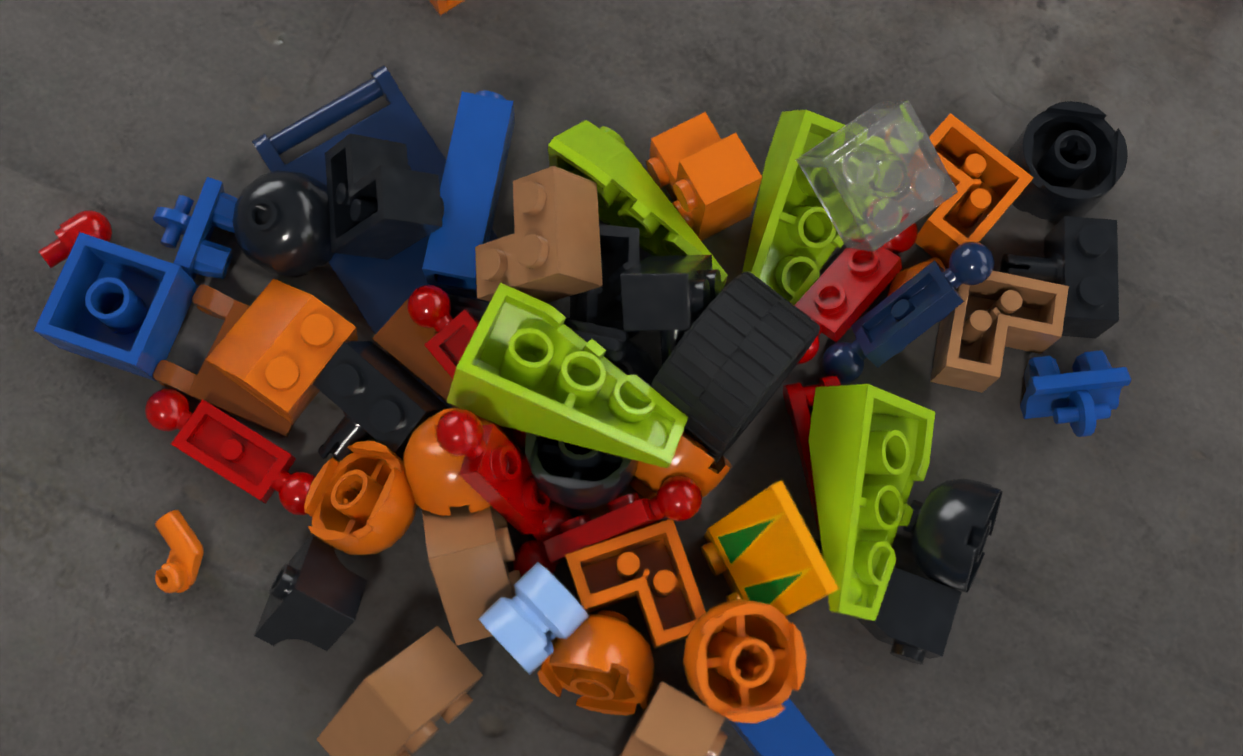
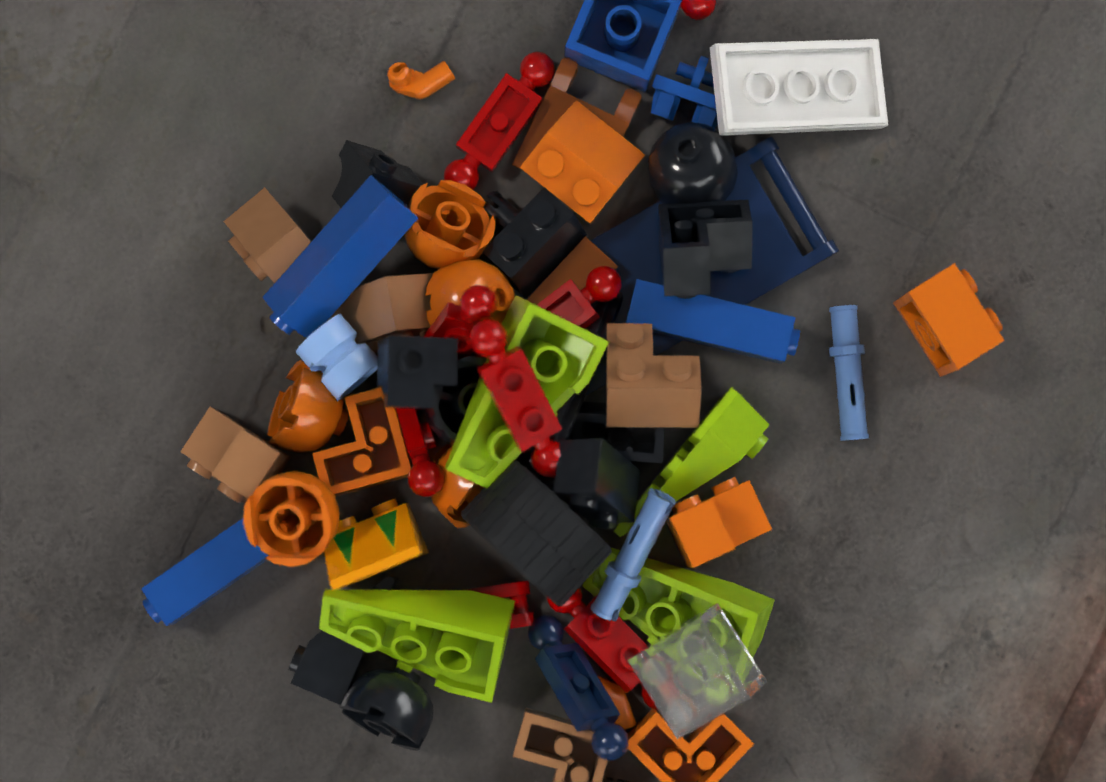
camera: 95 degrees right, 10 degrees up
none -> blue brick [262,175,418,338]
none -> black brick [377,336,458,409]
none -> red plate [470,319,562,477]
none -> medium blue pin [590,488,676,621]
none -> white tile [710,39,888,136]
none -> medium blue pin [829,305,869,441]

